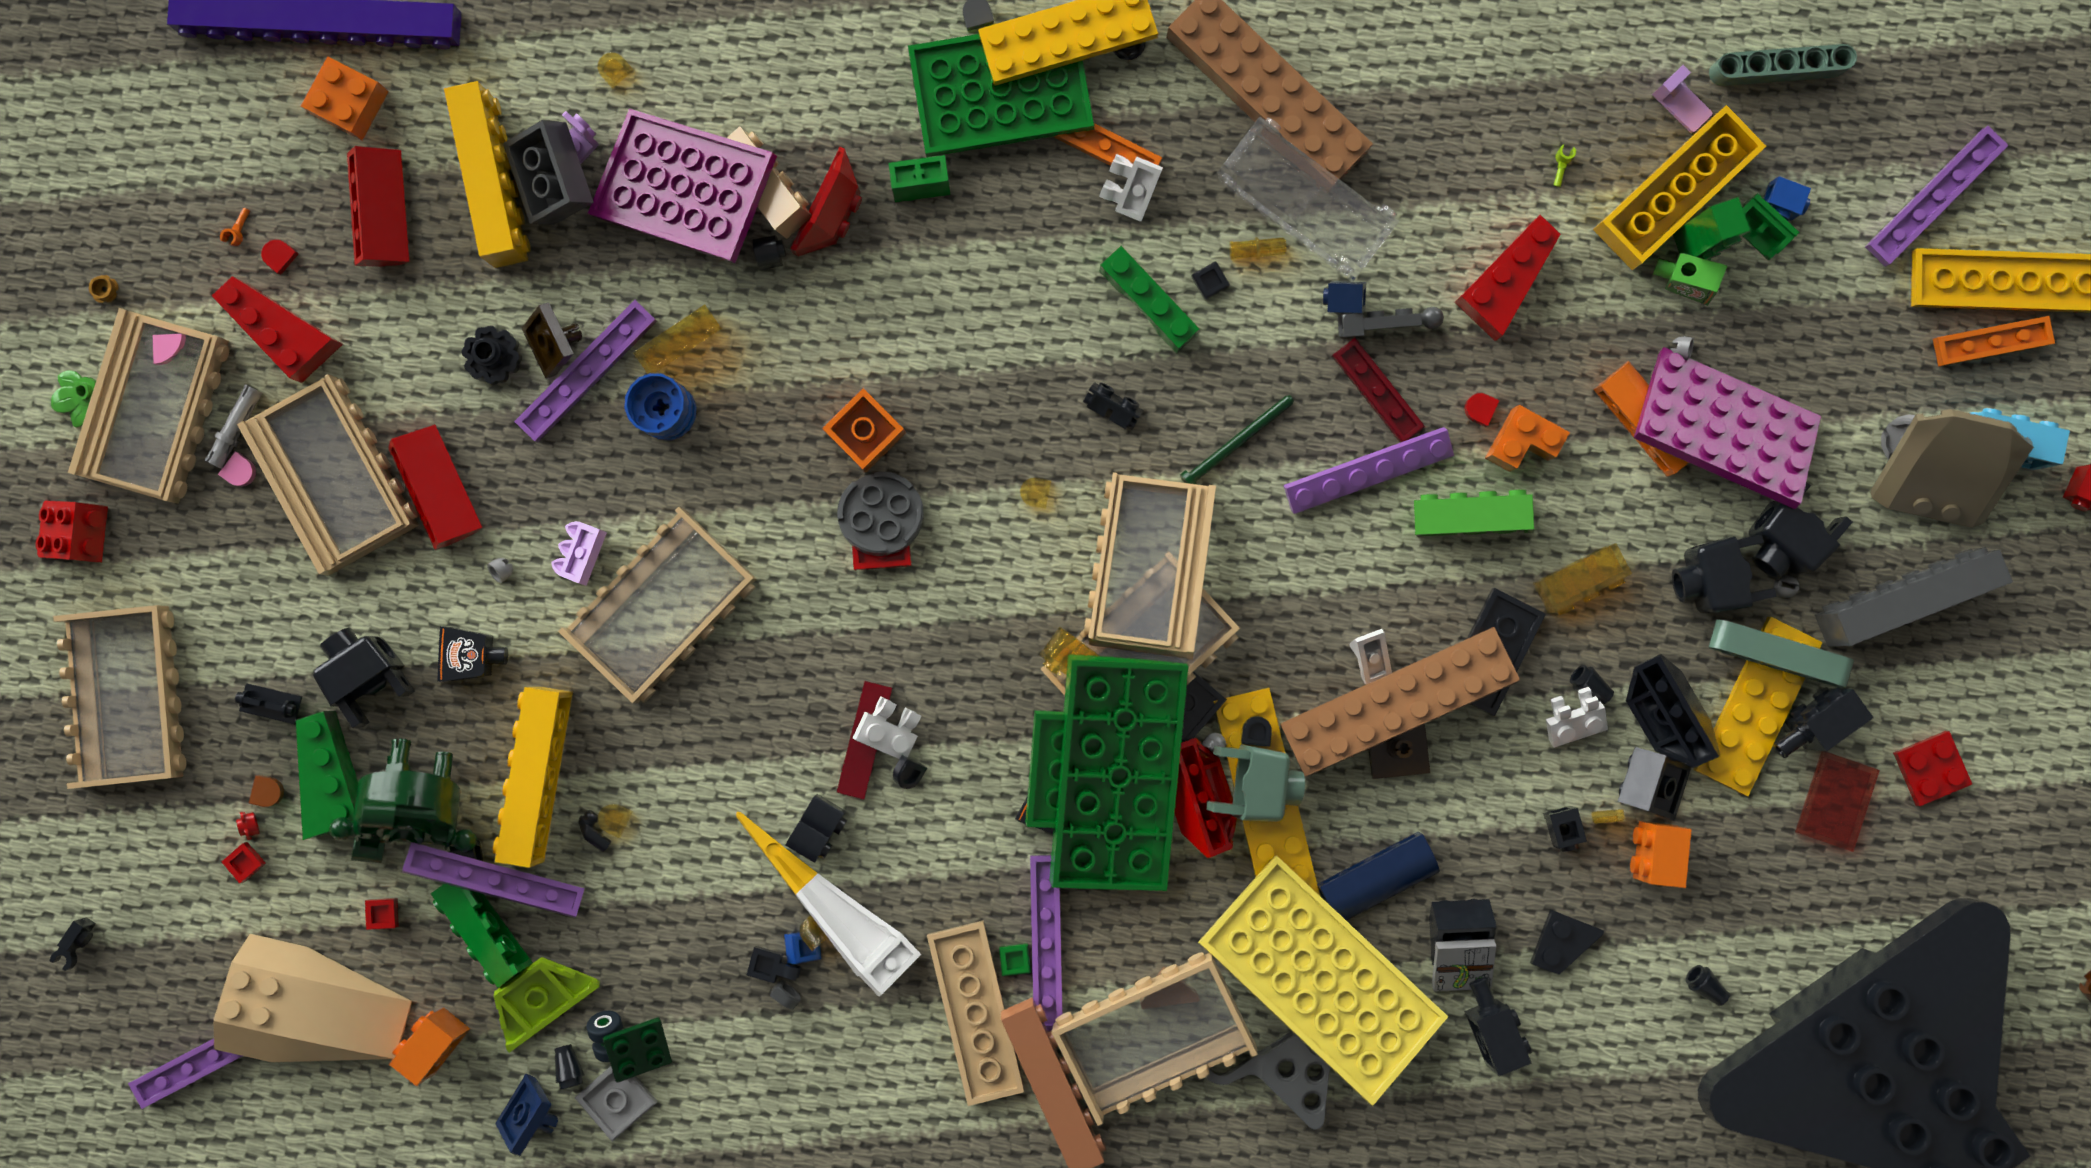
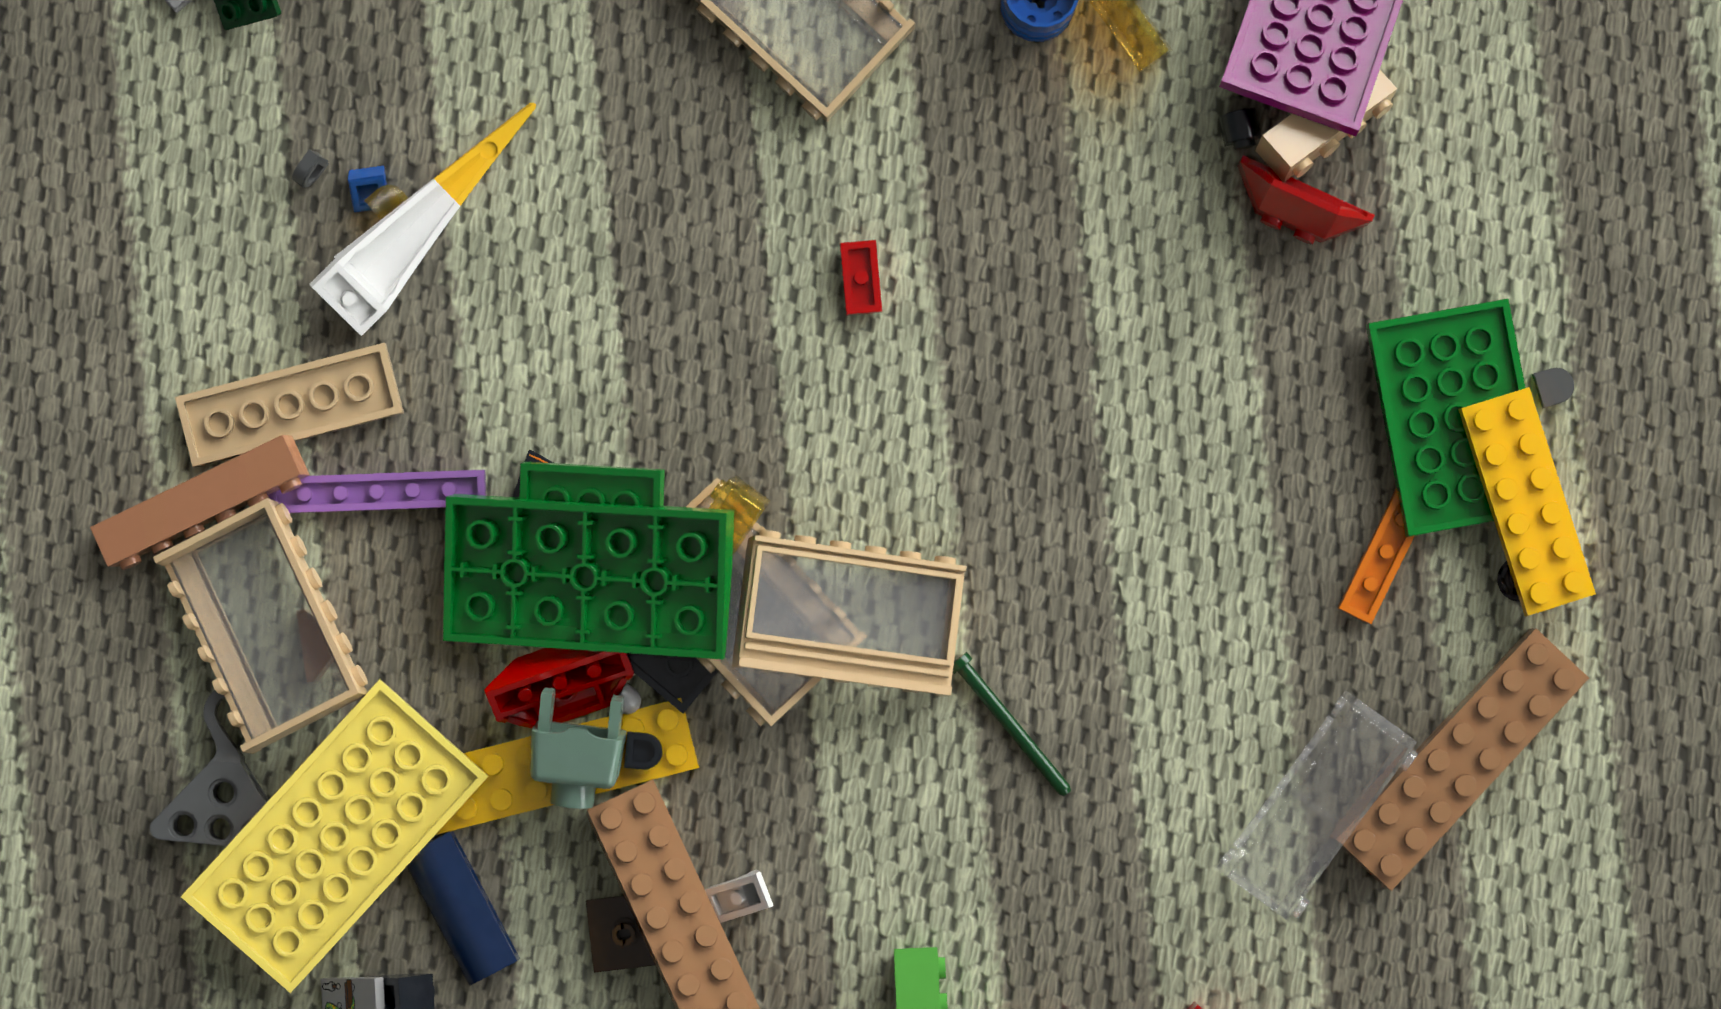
camera: 90 degrees right, 0 degrees up
black plate [746,946,802,983] -> none
black brick [785,794,848,863] -> none
orange brick [822,388,906,473] -> none
dark red tile [836,681,893,799] -> none
dark grey tile [837,472,924,556] -> none
white plate [853,696,921,759] -> none
green hinge [888,155,951,202] -> none
black tile [893,755,927,789] -> none
green tile [999,943,1031,976] -> none
clear yellow tile [1020,478,1051,509] -> none
black hinge [1083,382,1144,430] -> none
white plate [1099,154,1163,222] -> none
green arch [1099,246,1199,354] -> none
black tile [1191,261,1230,300] -> none
clear yellow axle [1229,237,1287,260] -> none
medium lavender plate [1283,427,1454,514] -> none
dark blue brick [1323,281,1367,313] -> none
dark red tile [1332,338,1425,443] -> none
dark grey plate [1338,306,1444,337] -> none

